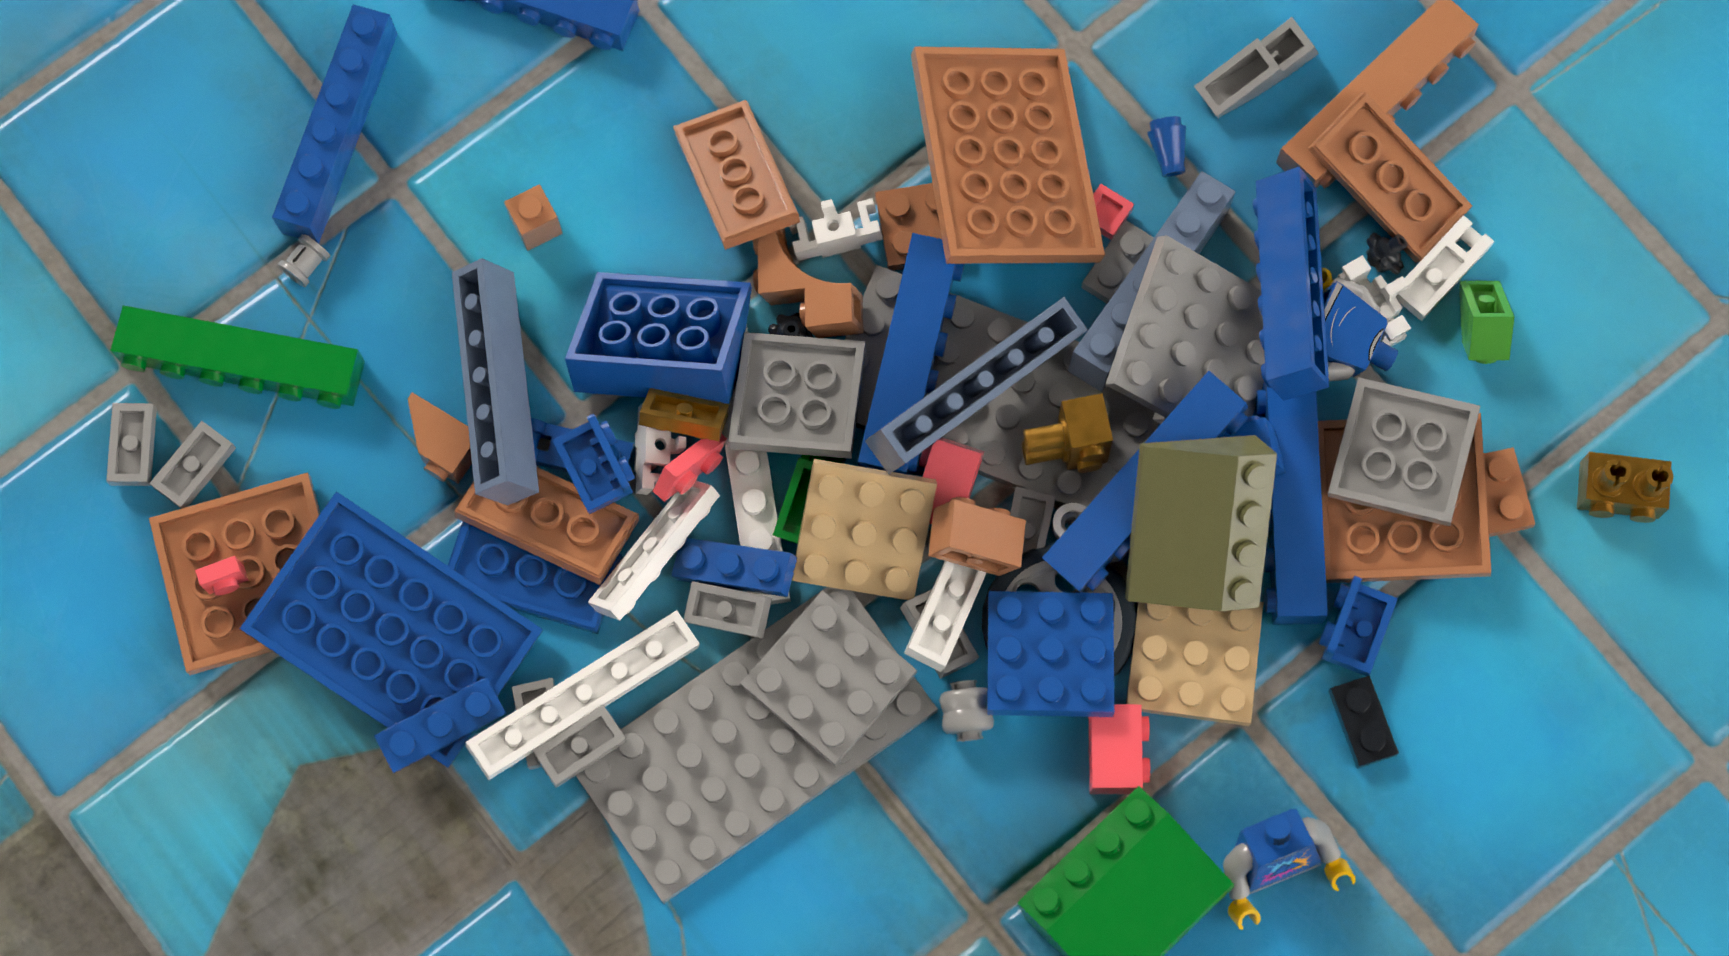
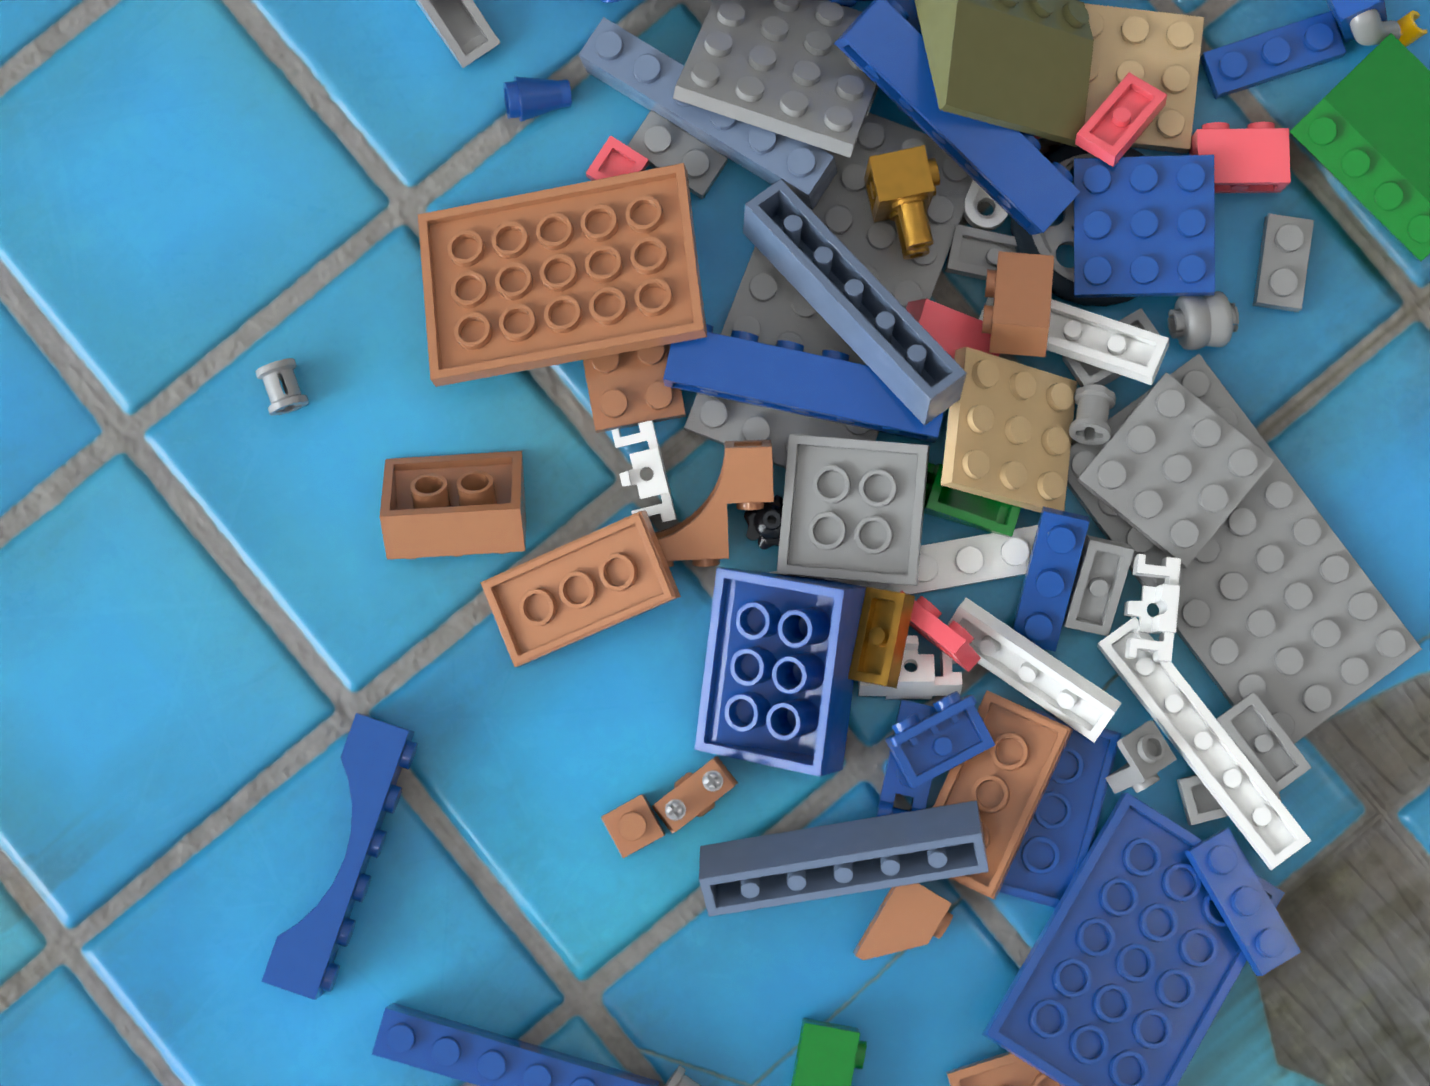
camera: 90 degrees left, 10 degrees up
none -> nougat slope [380,451,526,560]
none -> nougat piece [651,756,738,834]
none -> light grey bush [1069,384,1116,445]
none -> coral plate [1075,72,1167,167]
none -> light grey bracket [1105,720,1177,794]
none -> white piece [1123,554,1181,663]
none -> blue plate [1200,11,1347,99]
none -> light grey plate [1253,213,1314,312]

